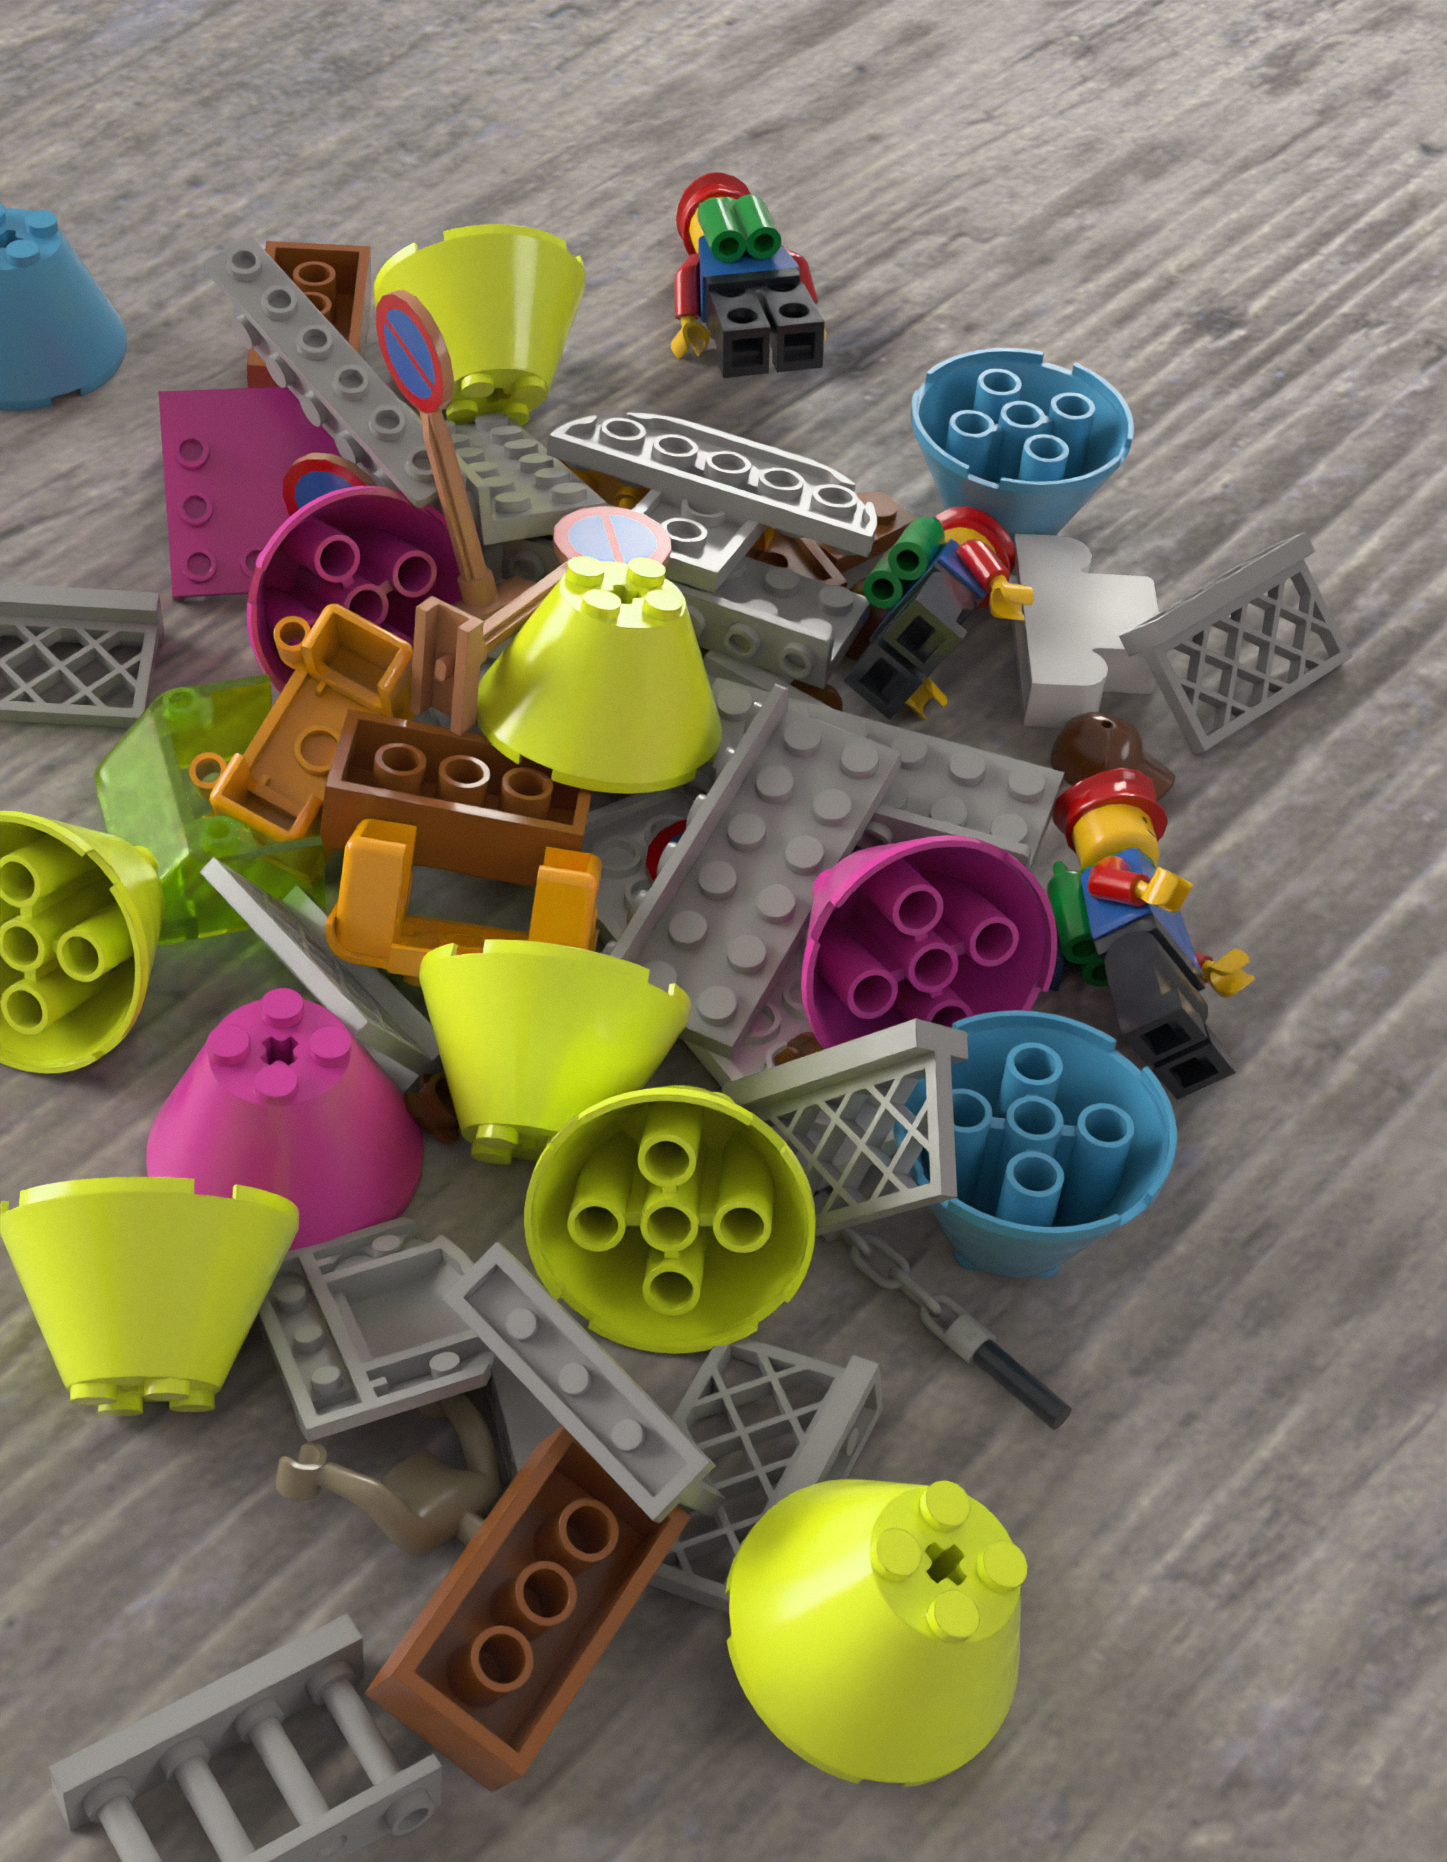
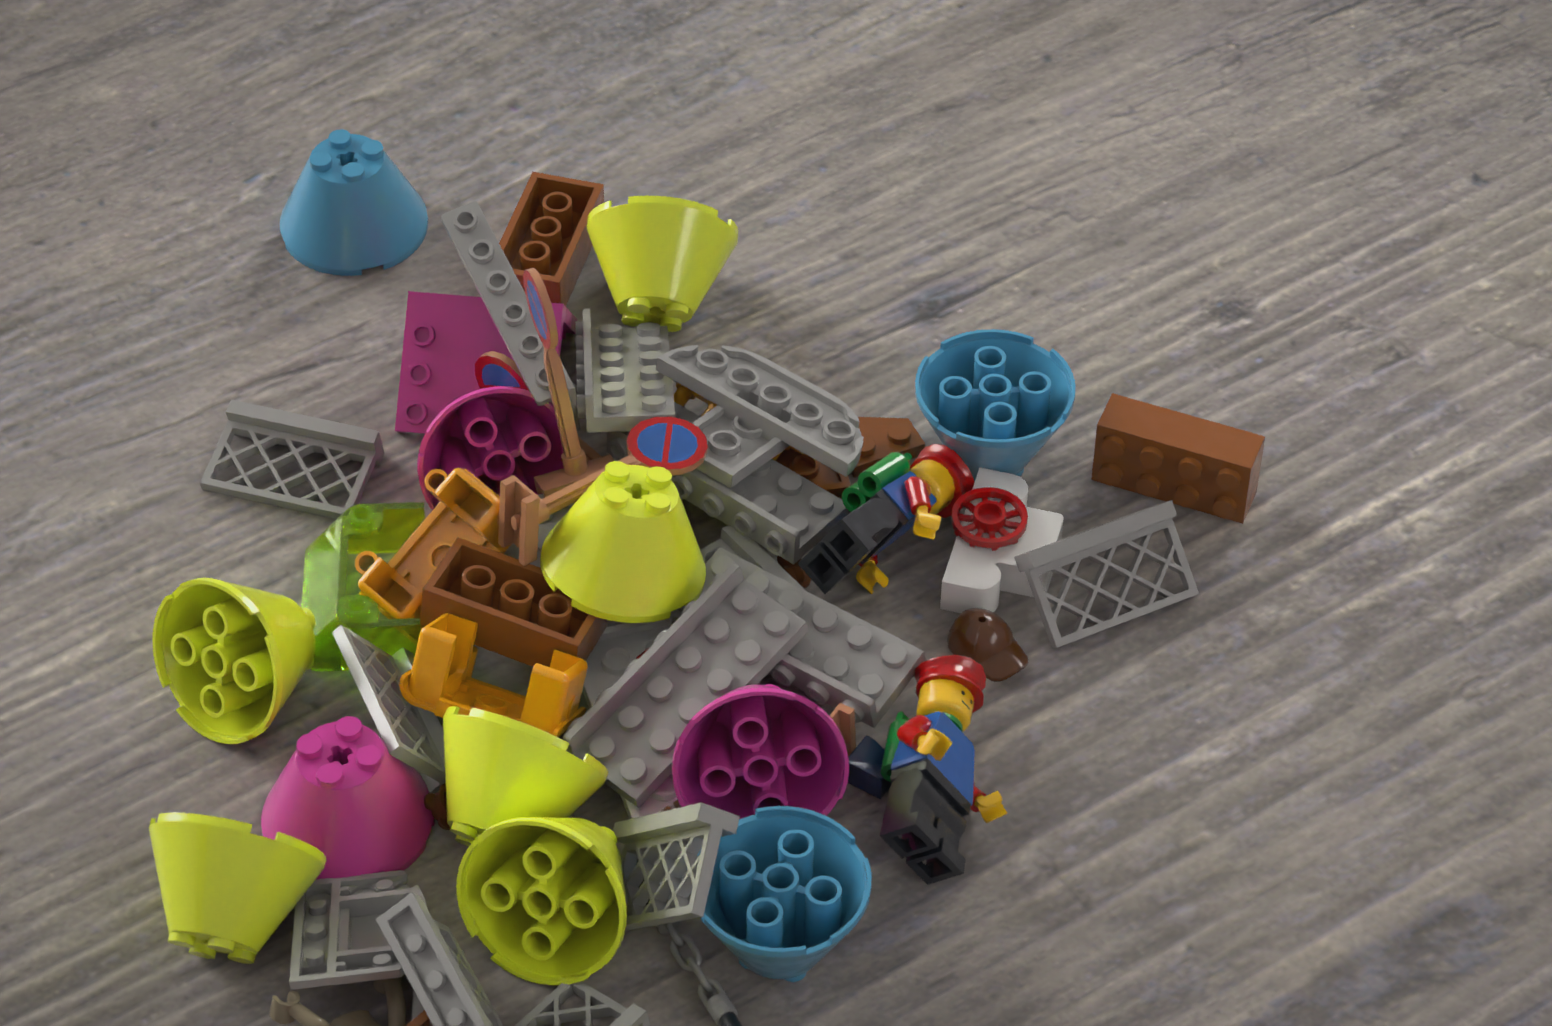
camera: 20 degrees right, 0 degrees up
piece [671,172,827,378] -> none
none -> red wheel [951,487,1028,551]
none -> dark orange brick [1091,393,1265,524]

